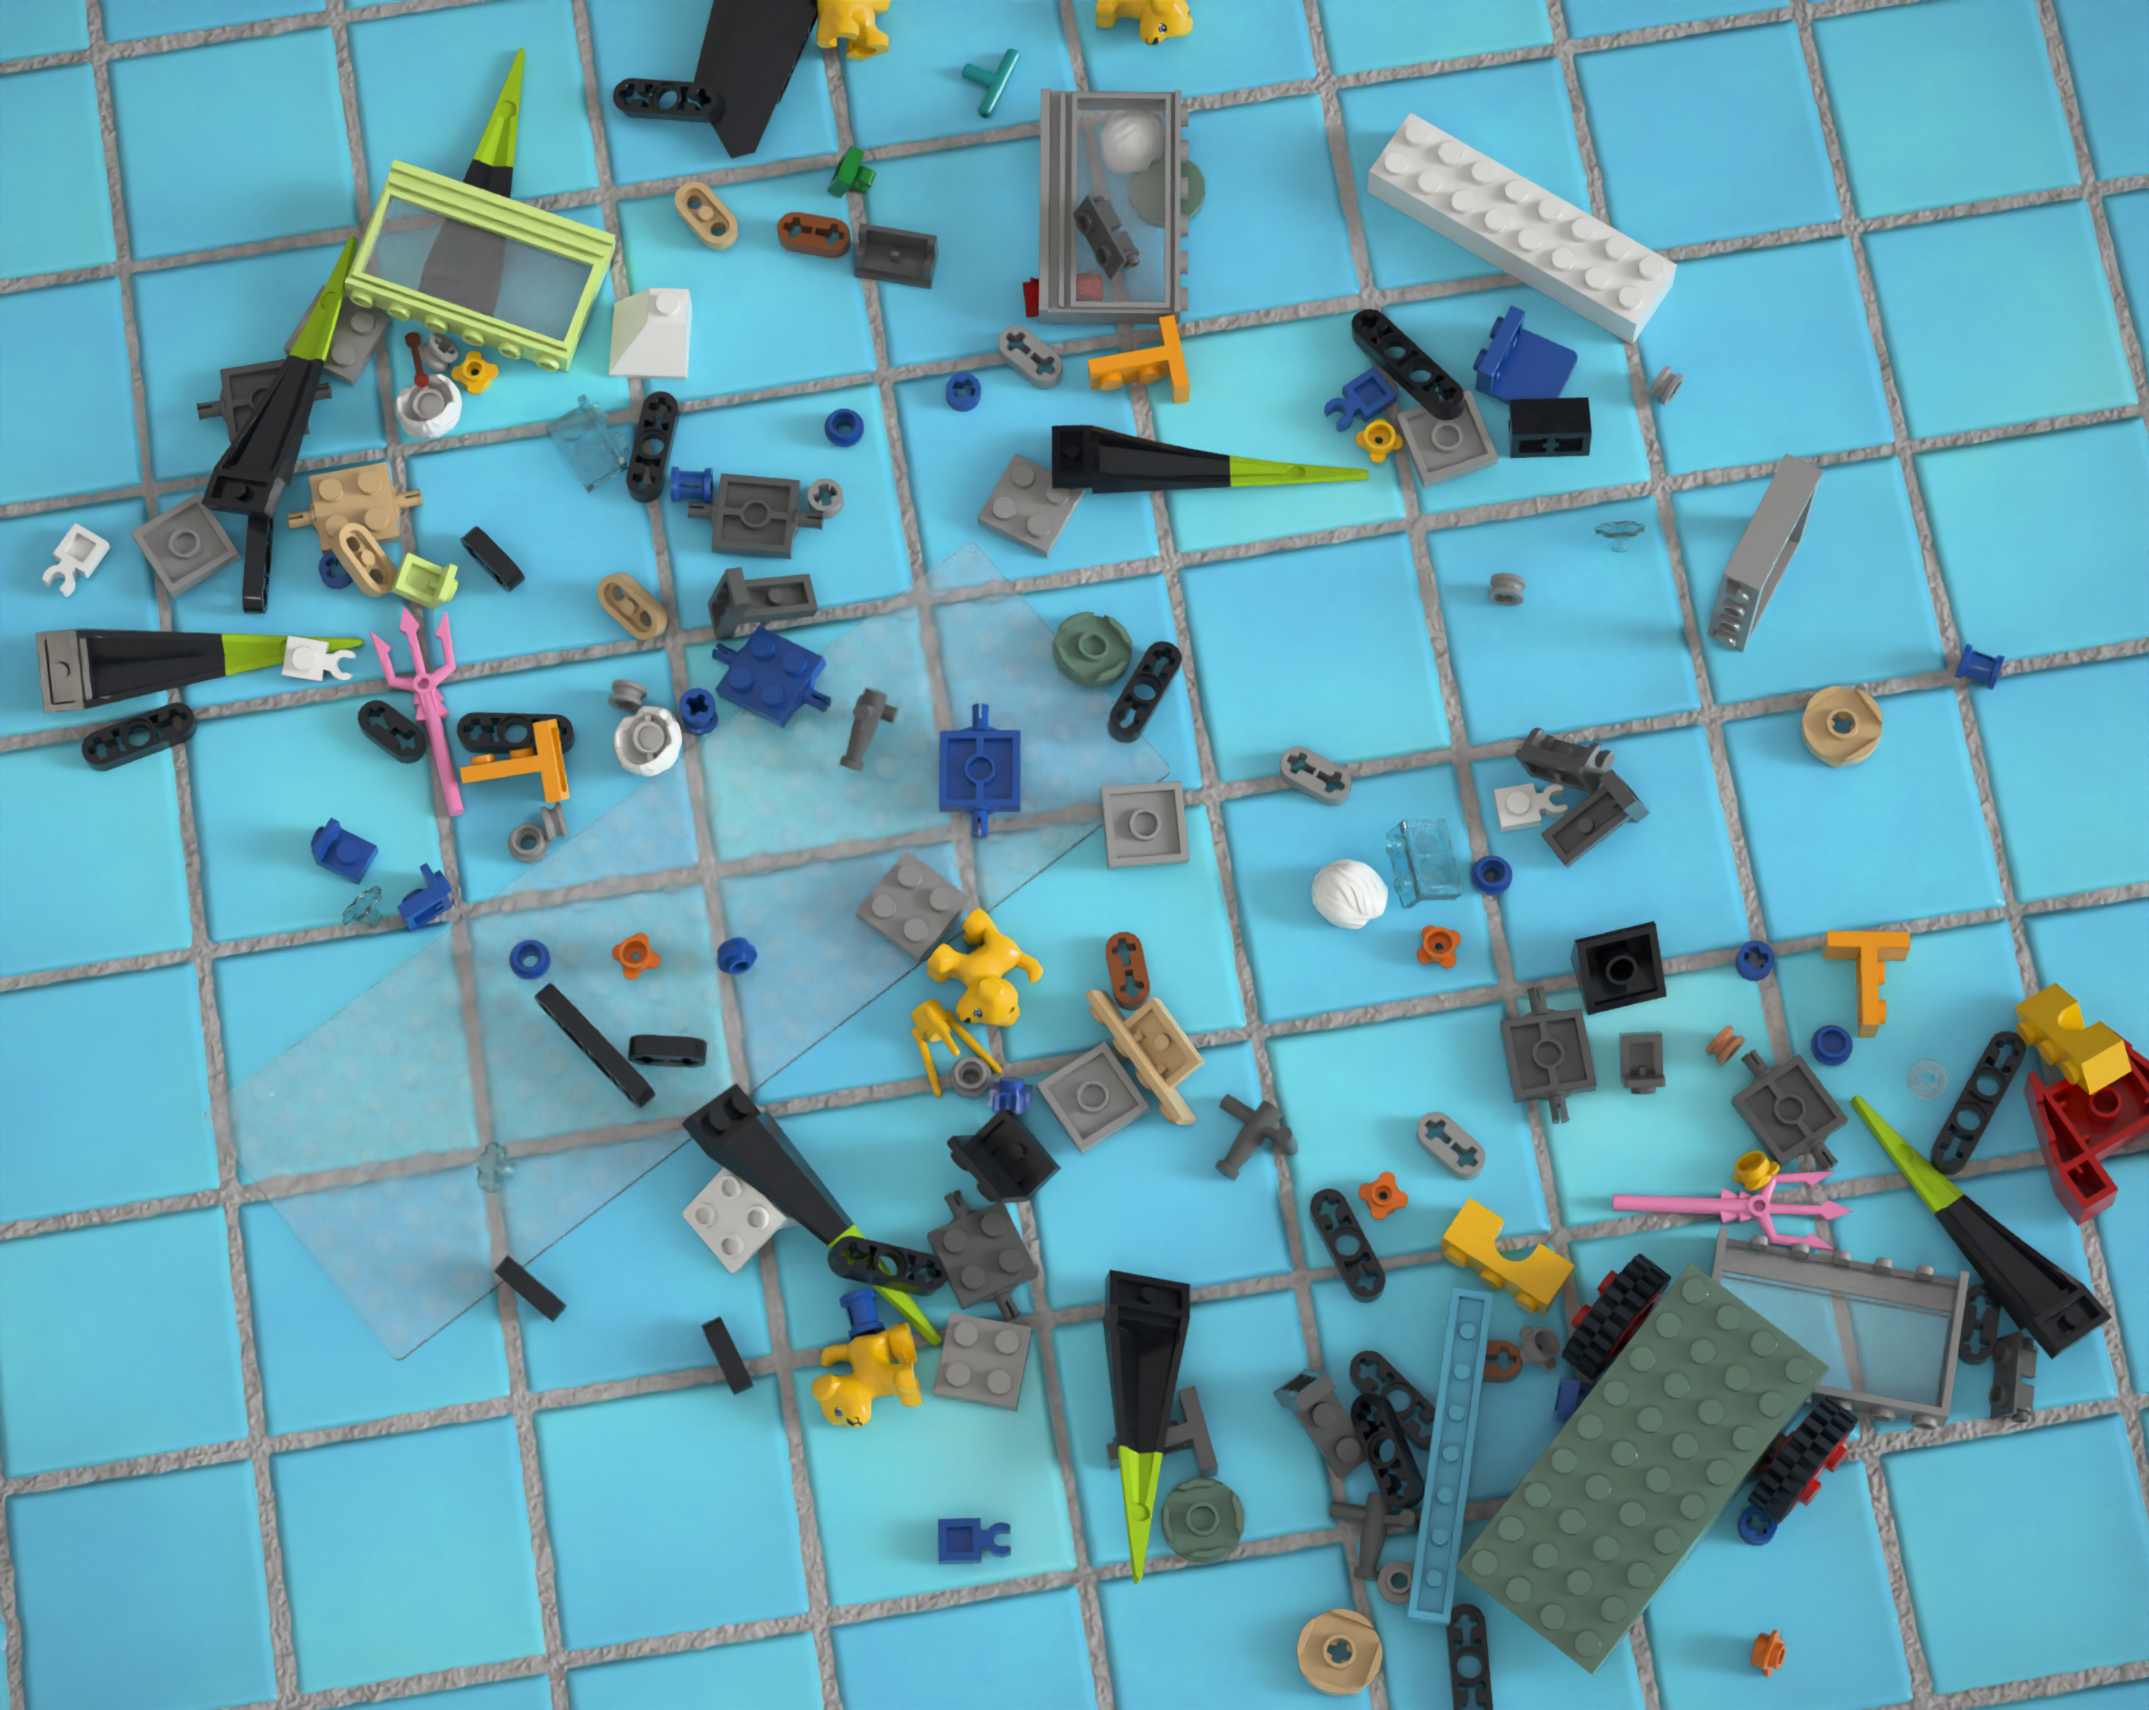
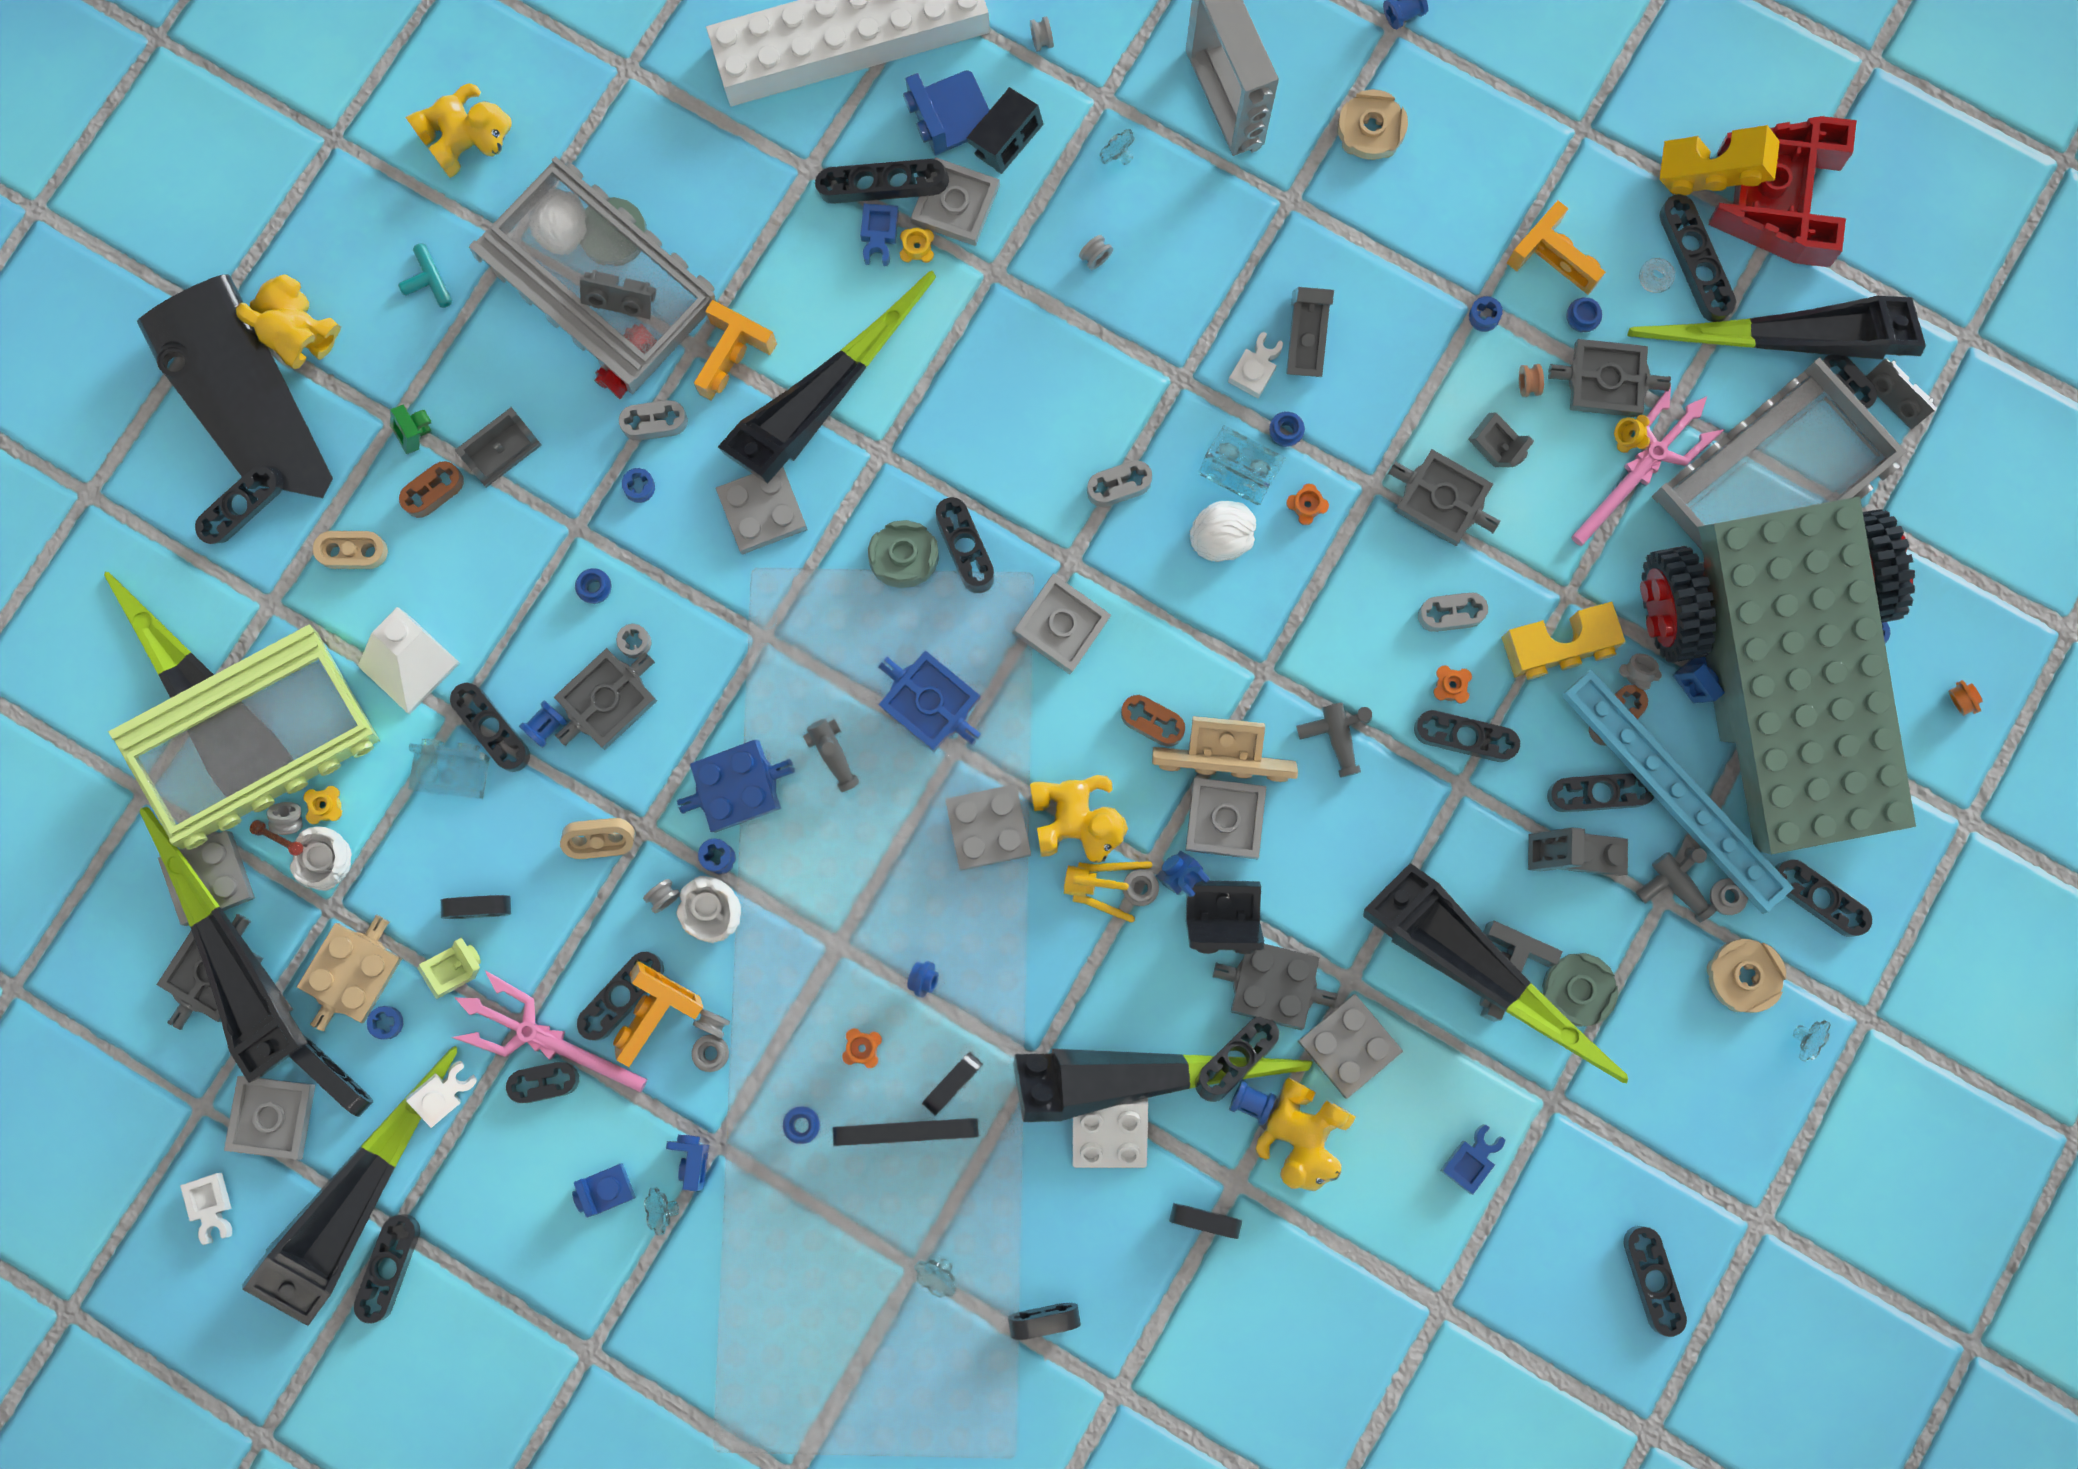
camera: 50 degrees left, 10 degrees up
tan plate [331,523,397,598] -> none
dark grey bracket [707,567,818,639] -> none
black beam [1350,1393,1424,1508] -> none
dark grey hinge [1515,727,1615,794] -> none
black slope [1570,921,1667,1015] -> none

